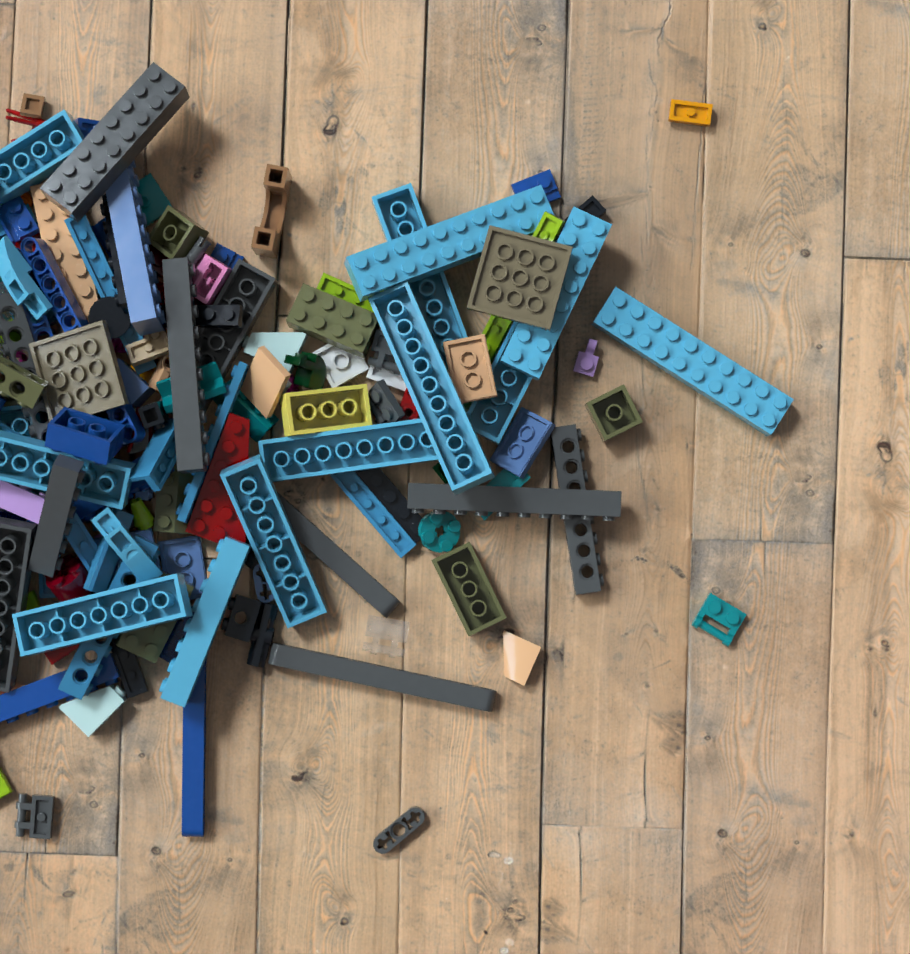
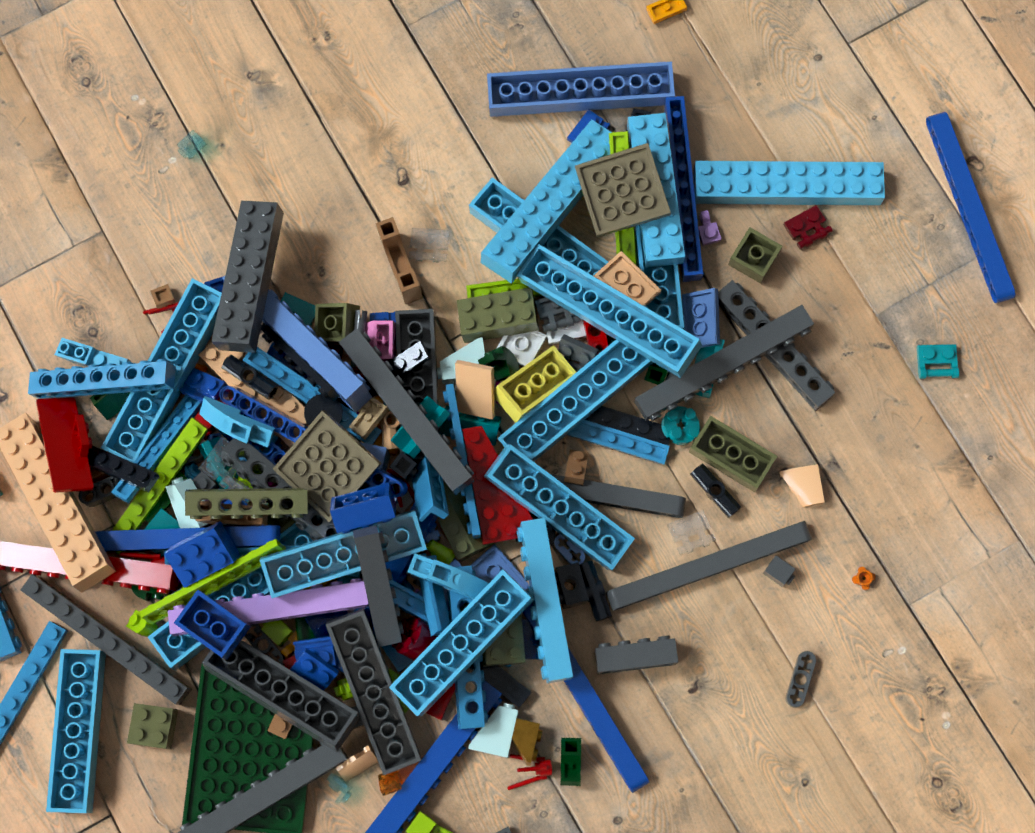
camera: 25 degrees left, 10 degrees down
none -> black piece [221,355,278,400]
none -> clear plate [409,228,449,263]
none -> medium blue brick [487,62,675,117]
none -> red plant [507,754,552,790]
none -> pearl gold slope [512,718,543,766]
none -> dark green brick [560,738,581,786]
none -> medium nougat plate [564,449,589,485]
none -> dark grey brick [594,635,678,675]
none -> blue brick [664,96,703,282]
none -> black piece [690,463,741,518]
none -> dark grey brick [763,556,795,587]
none -> dark red plate [783,205,833,249]
none -> orange plate [852,567,876,590]
none -> blue beam [926,112,1015,303]

